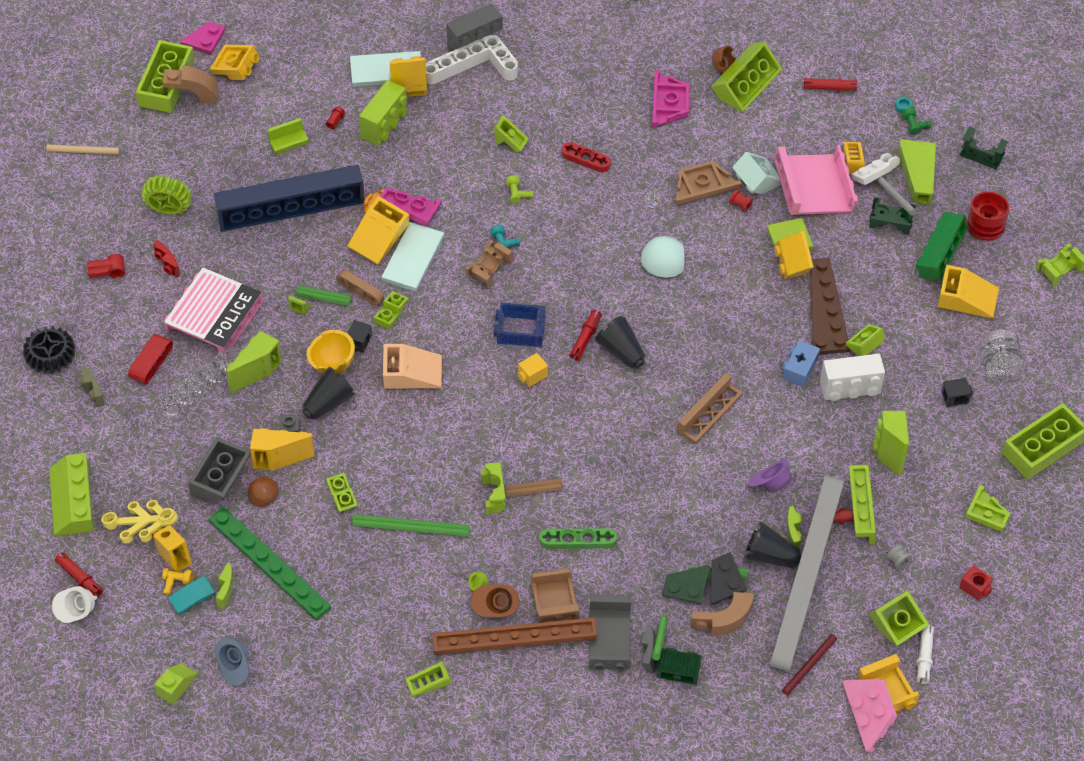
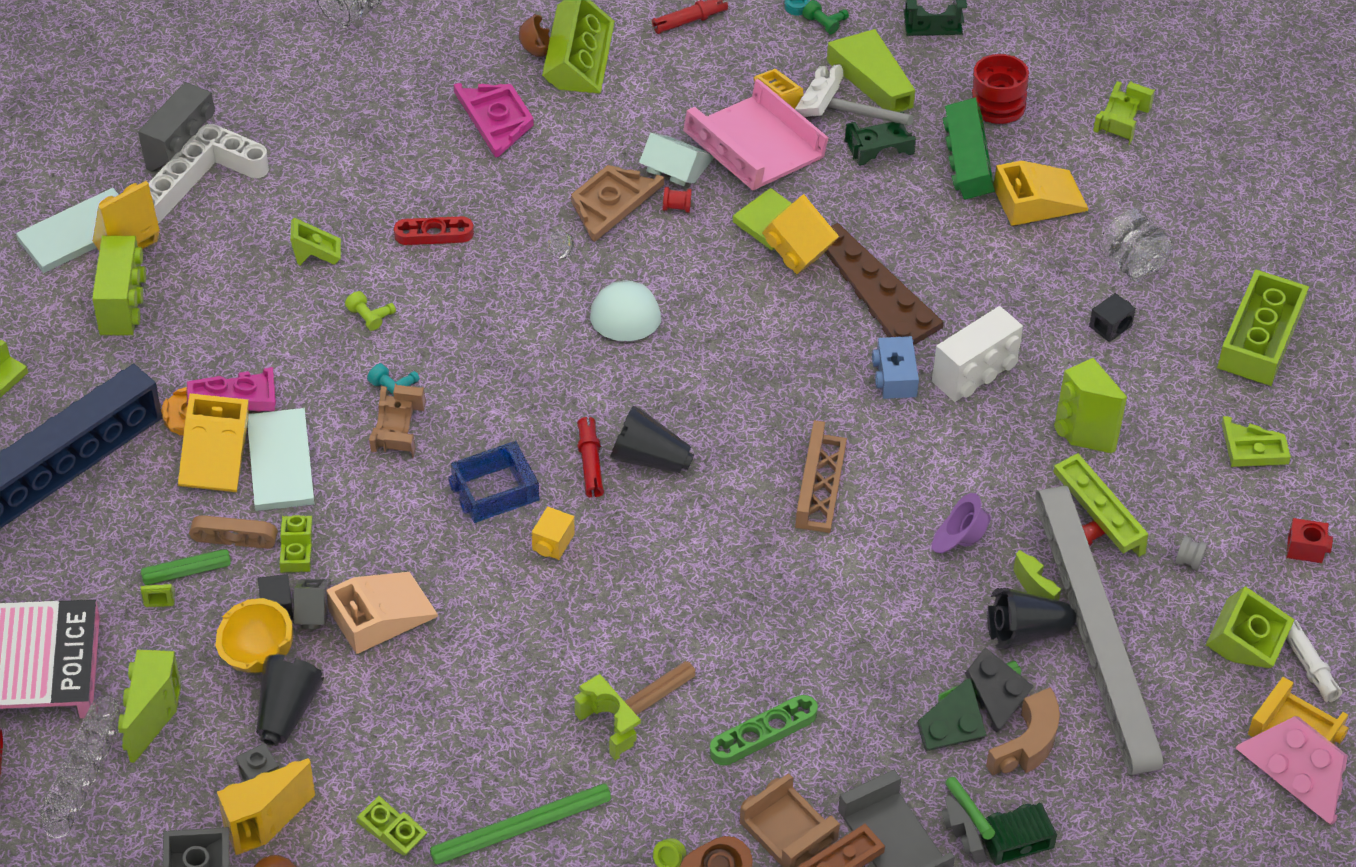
camera: 30 degrees left, 5 degrees down
red pin [325,106,345,130] -> none
dark red bar [782,634,837,696] -> none
lime slope [846,324,885,356] -> none
none -> dark grey slope [294,579,331,630]

